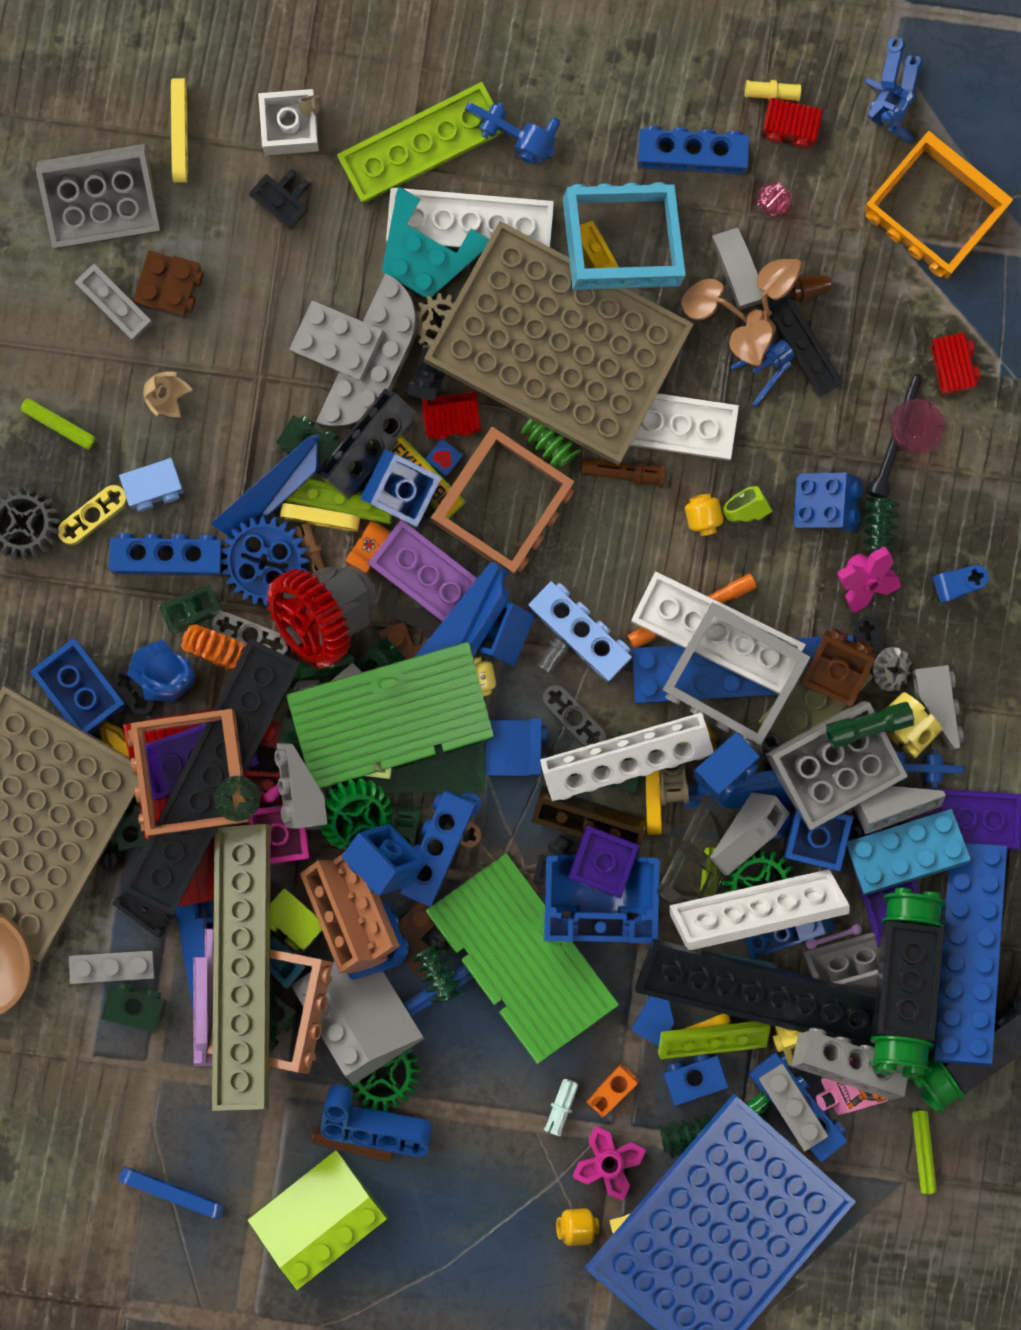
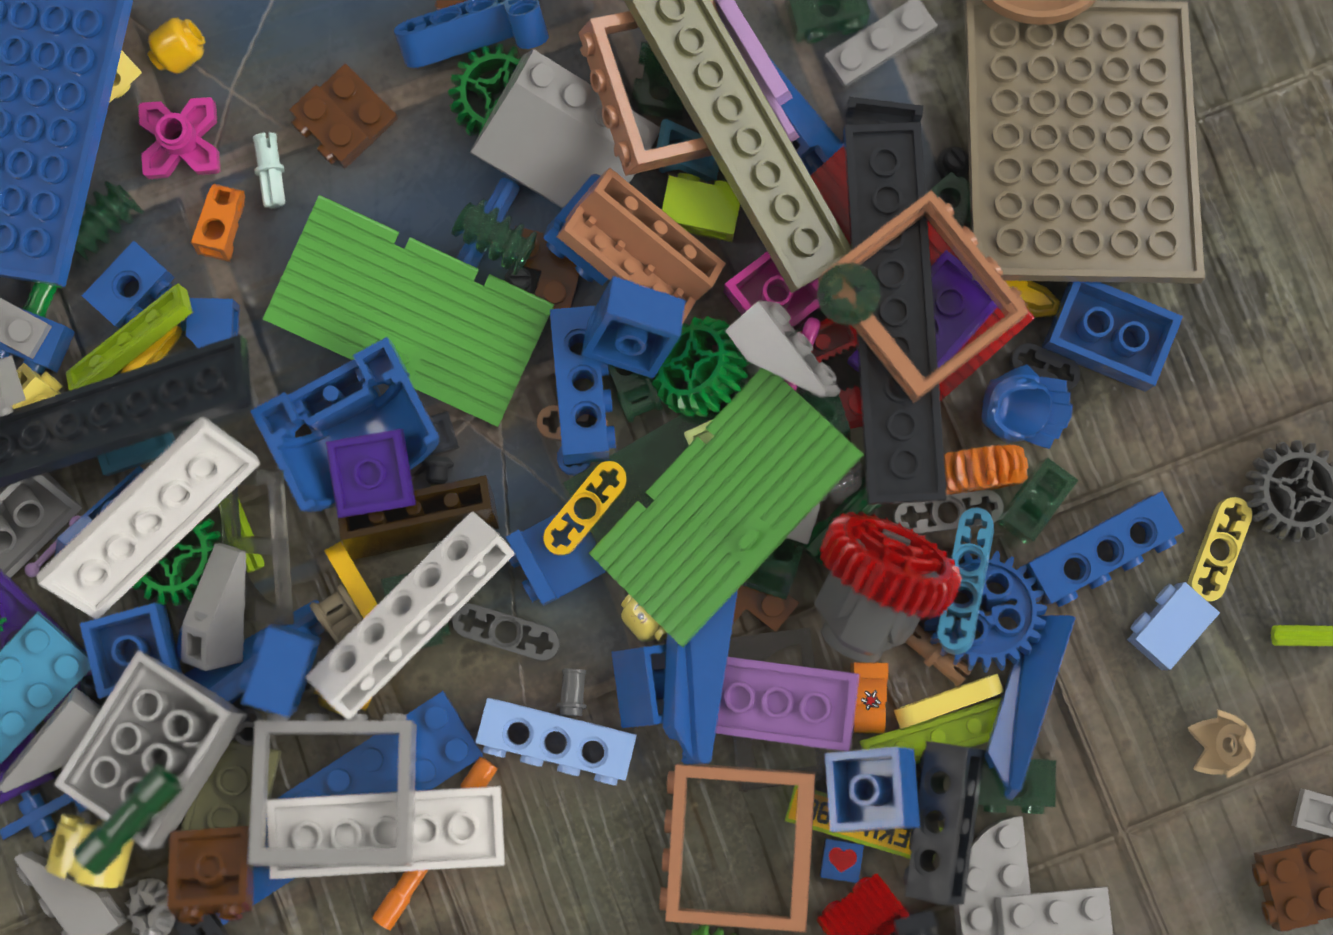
camera: 145 degrees right, 0 degrees up
none -> reddish brown plate [289,63,398,169]
none -> yellow beam [543,461,627,556]
none -> dark azure beam [938,508,994,655]

